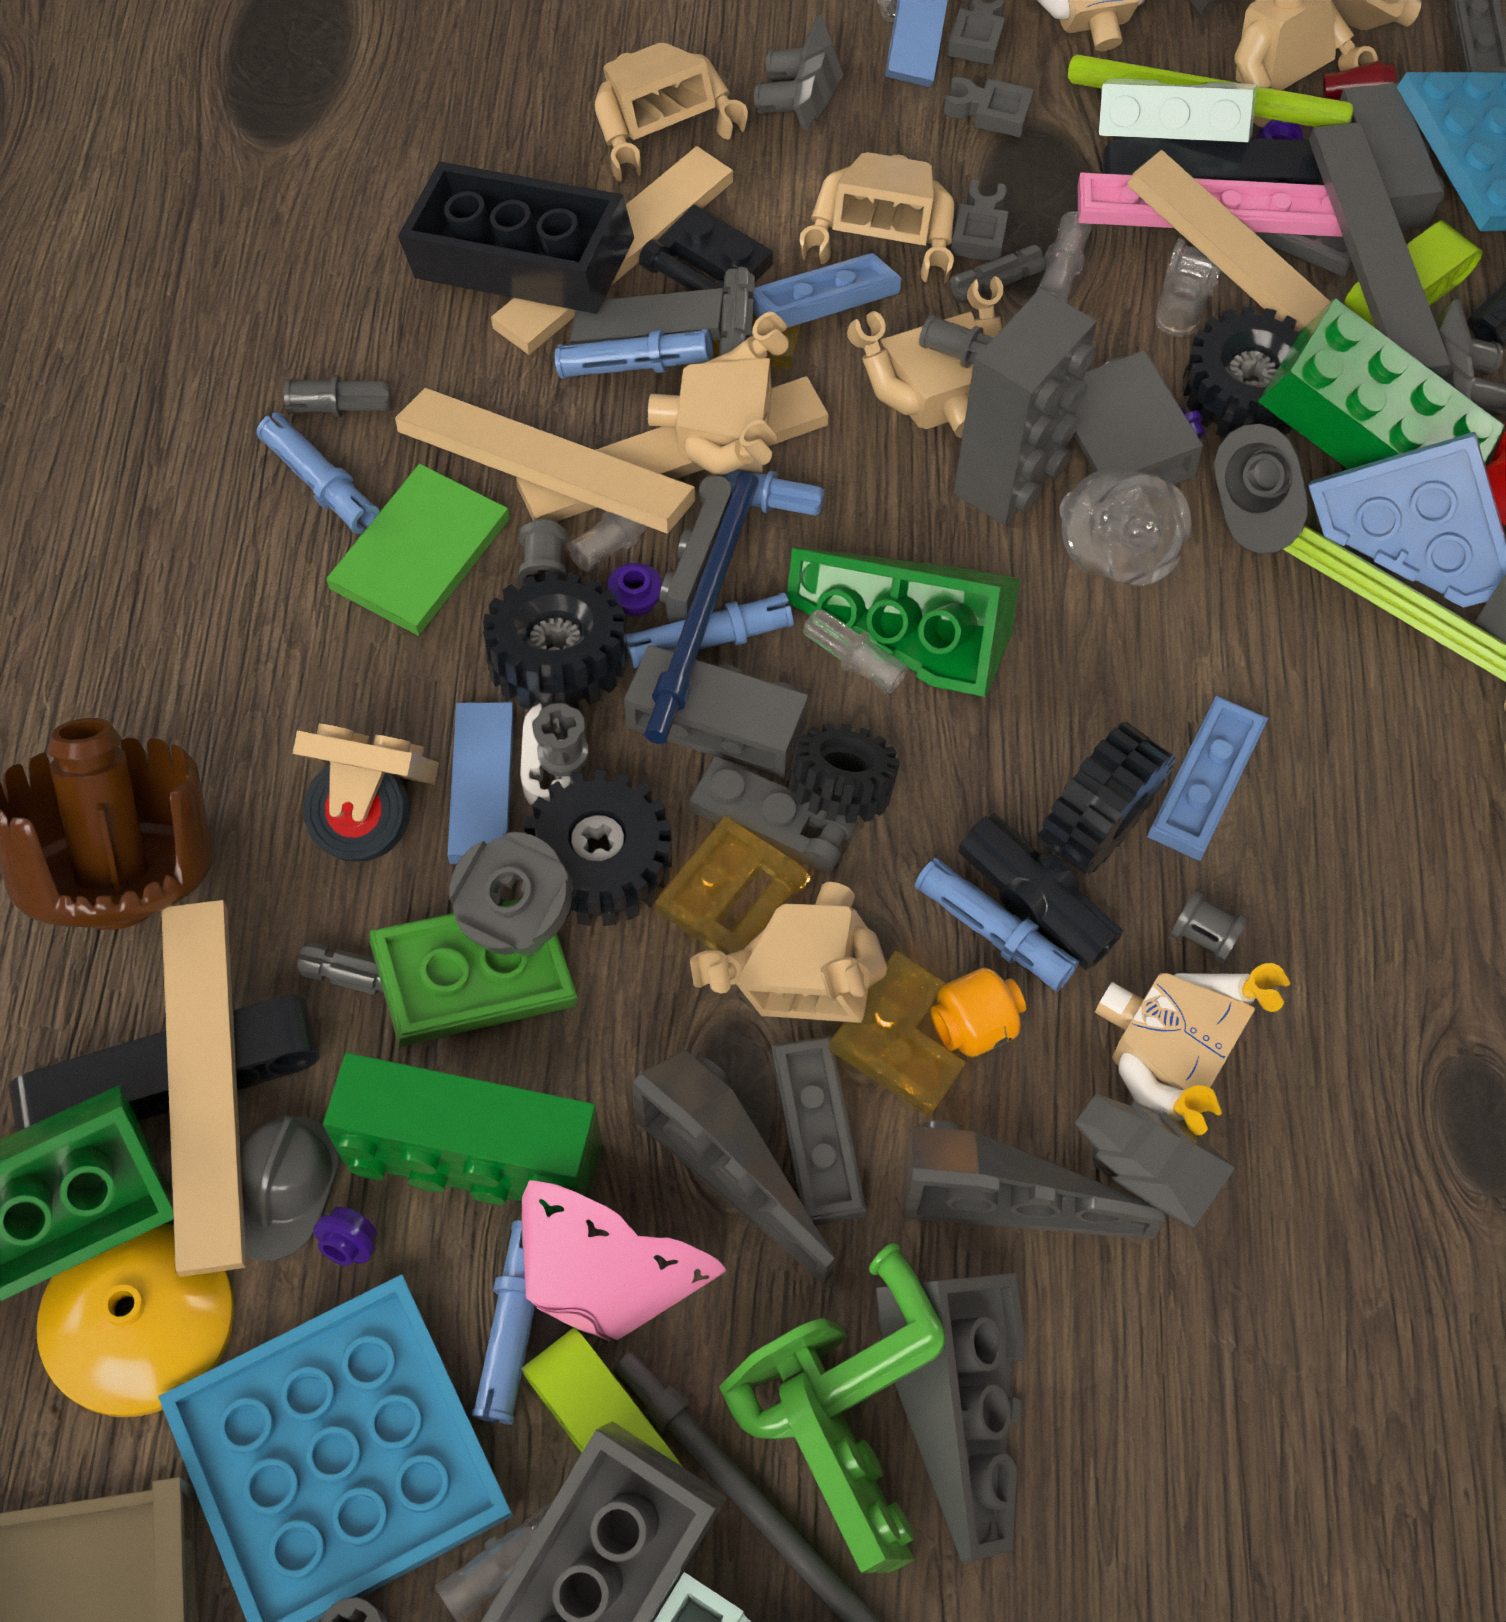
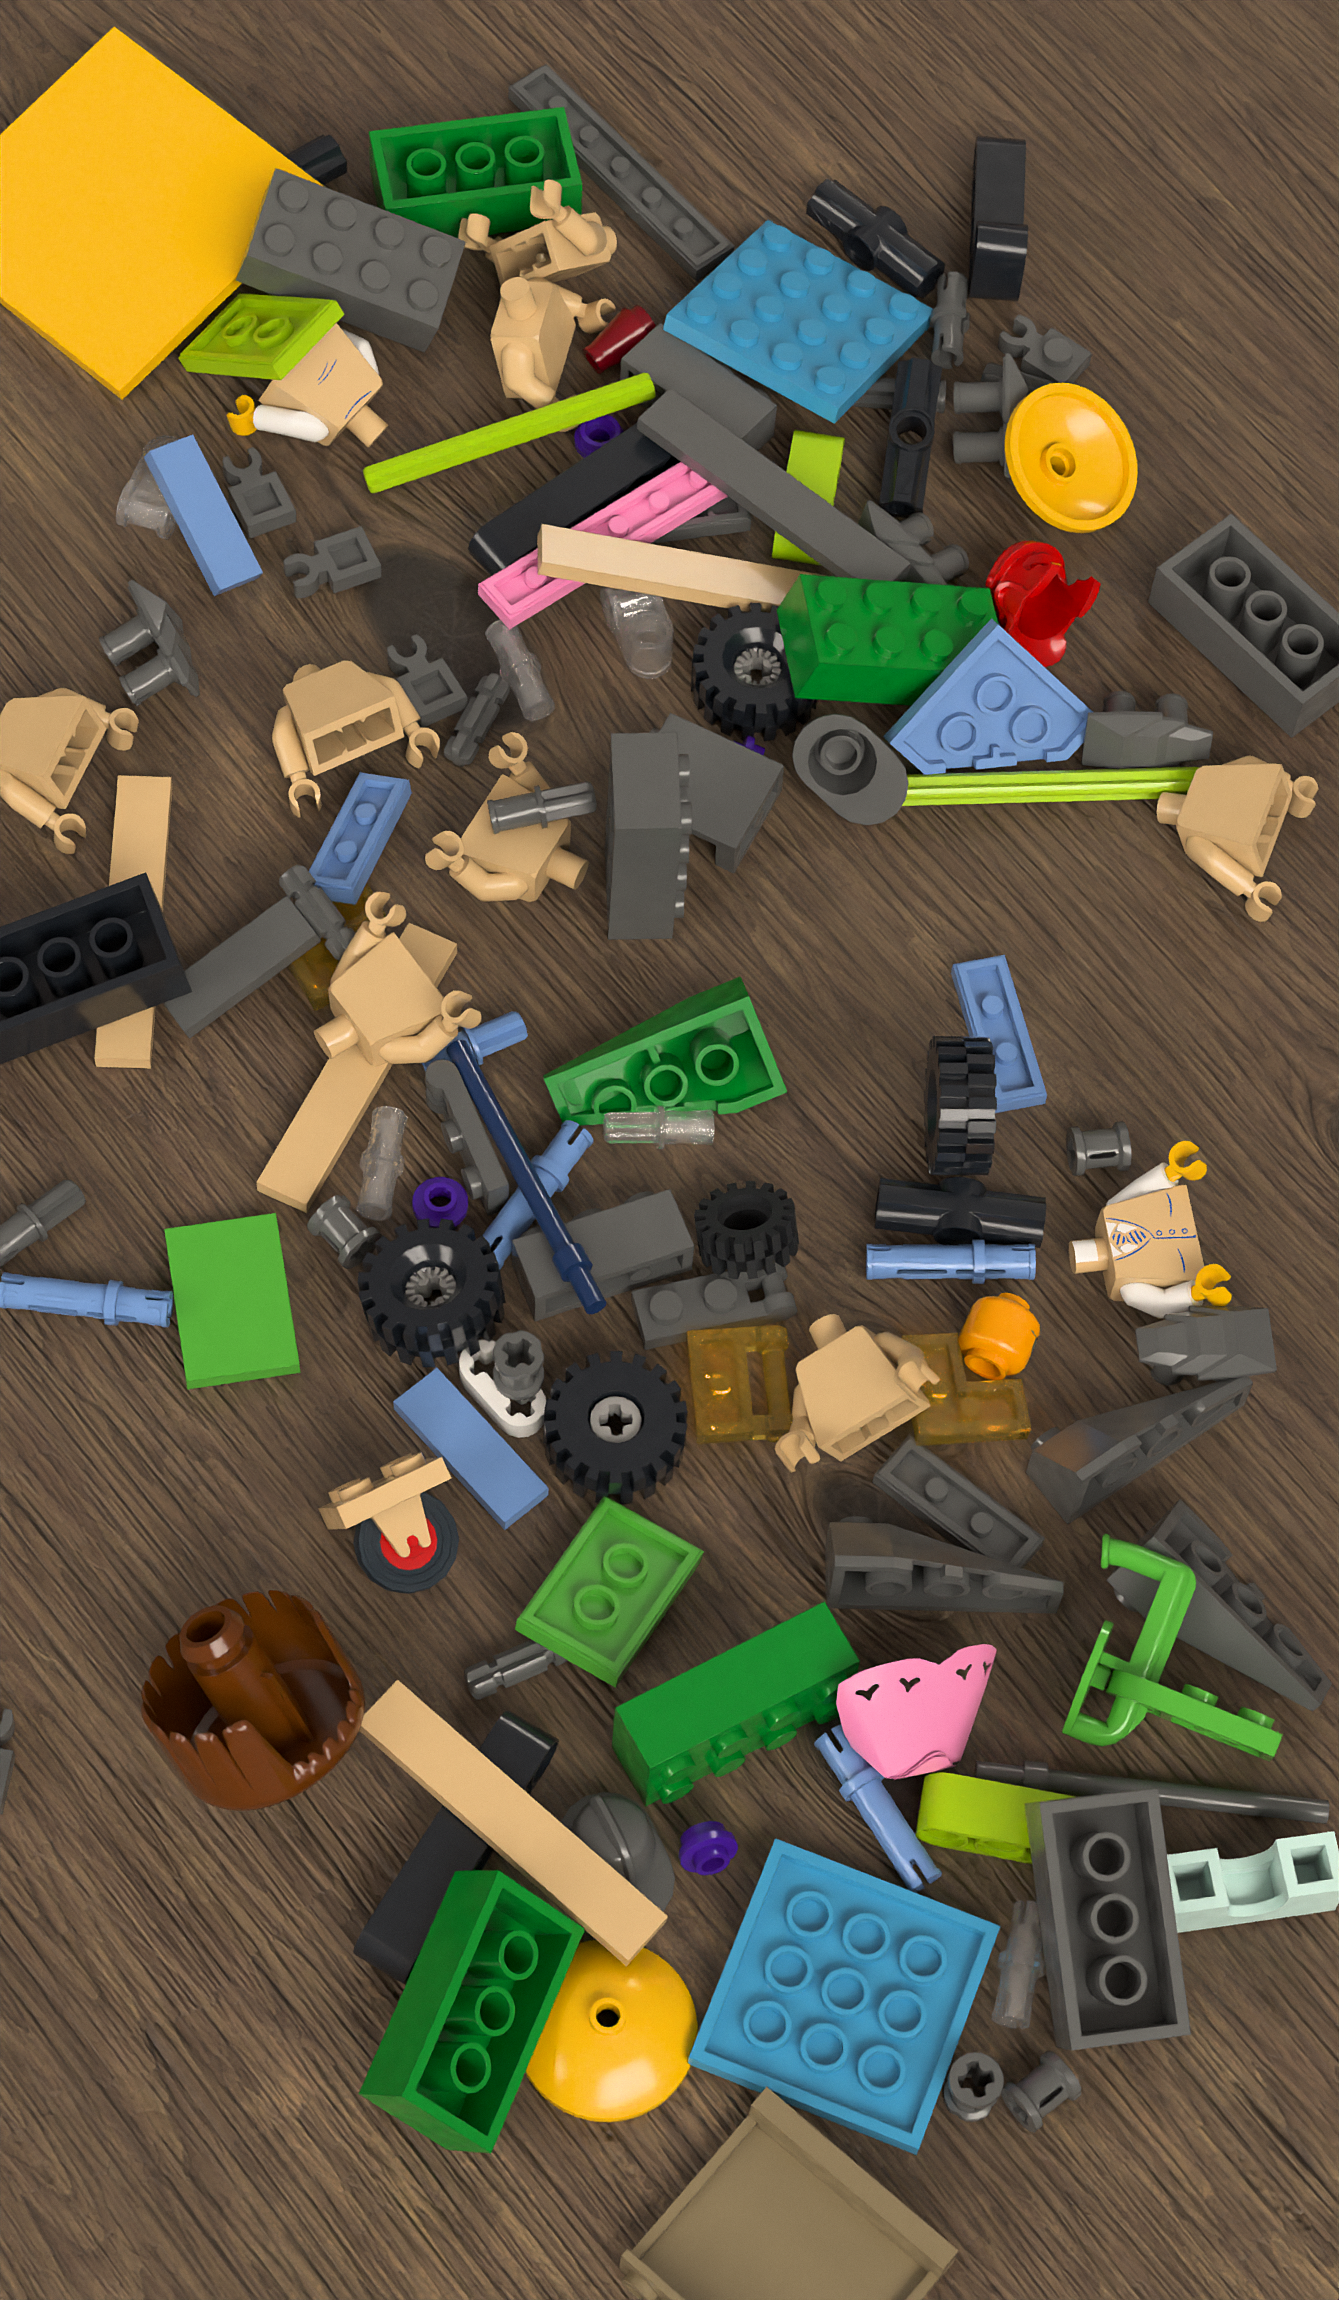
camera: 45 degrees left, 0 degrees up
tan tile [395,388,695,534] -> none
dark grey plate [449,832,574,956] -> none
medium blue pin [555,329,714,379] -> none
black plate [639,204,773,294] -> none
clear brick [1059,468,1191,586] -> none
light aqua arch [1099,78,1258,142] -> none

